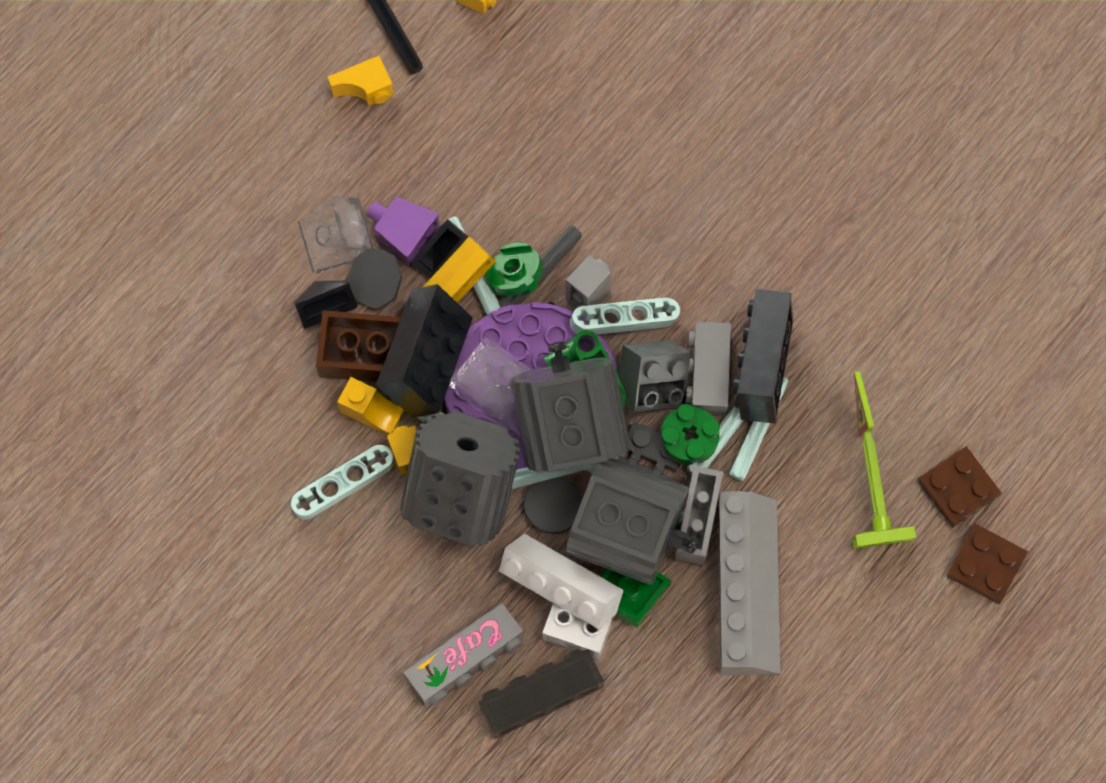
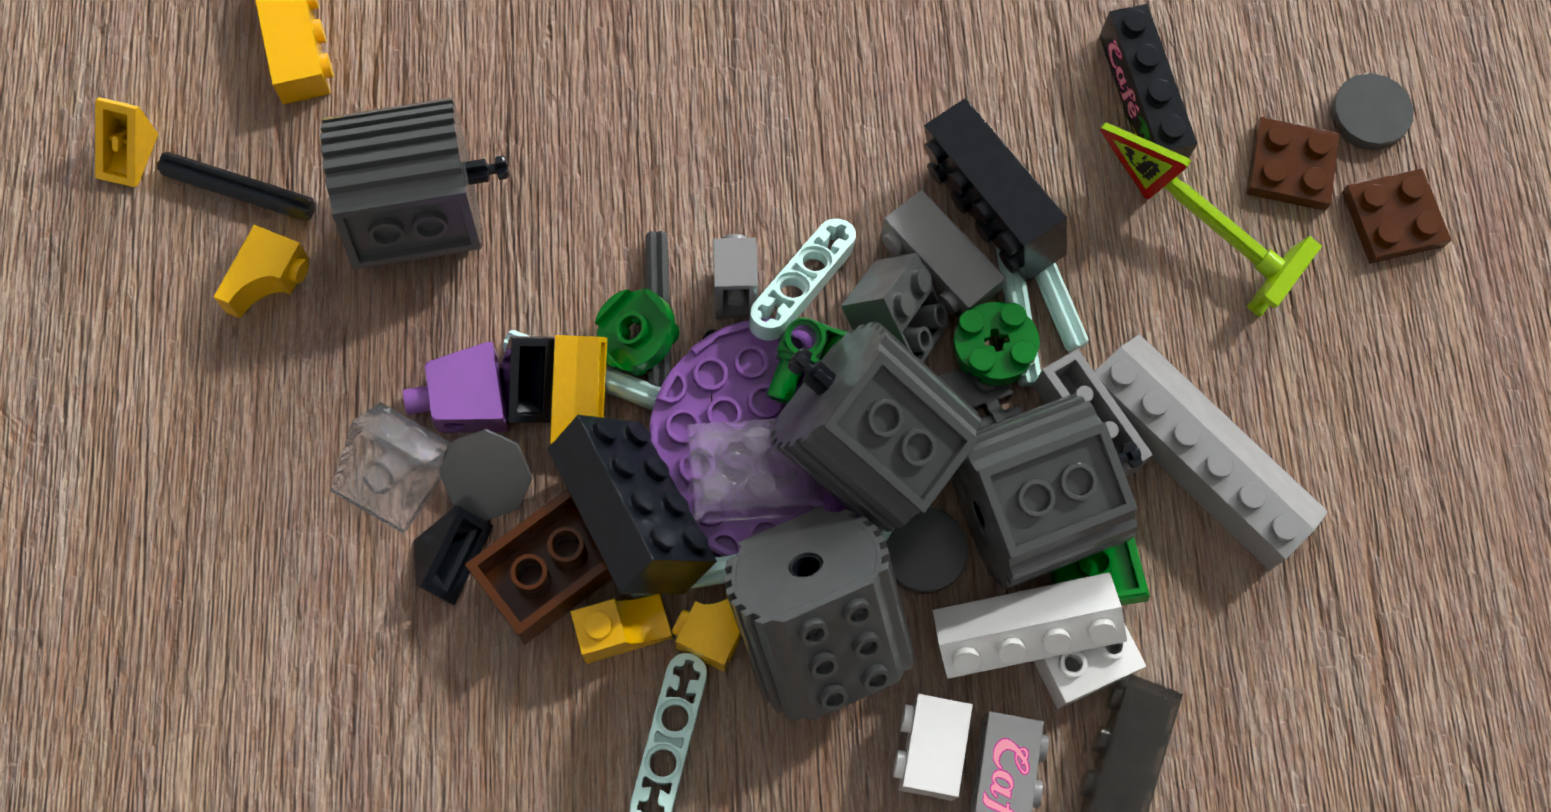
camera: 50 degrees left, 0 degrees up
none -> dark grey piece [320,98,509,270]
none -> white brick [893,694,973,801]
none -> black brick [1099,4,1198,158]
none -> dark grey tile [1330,73,1414,150]

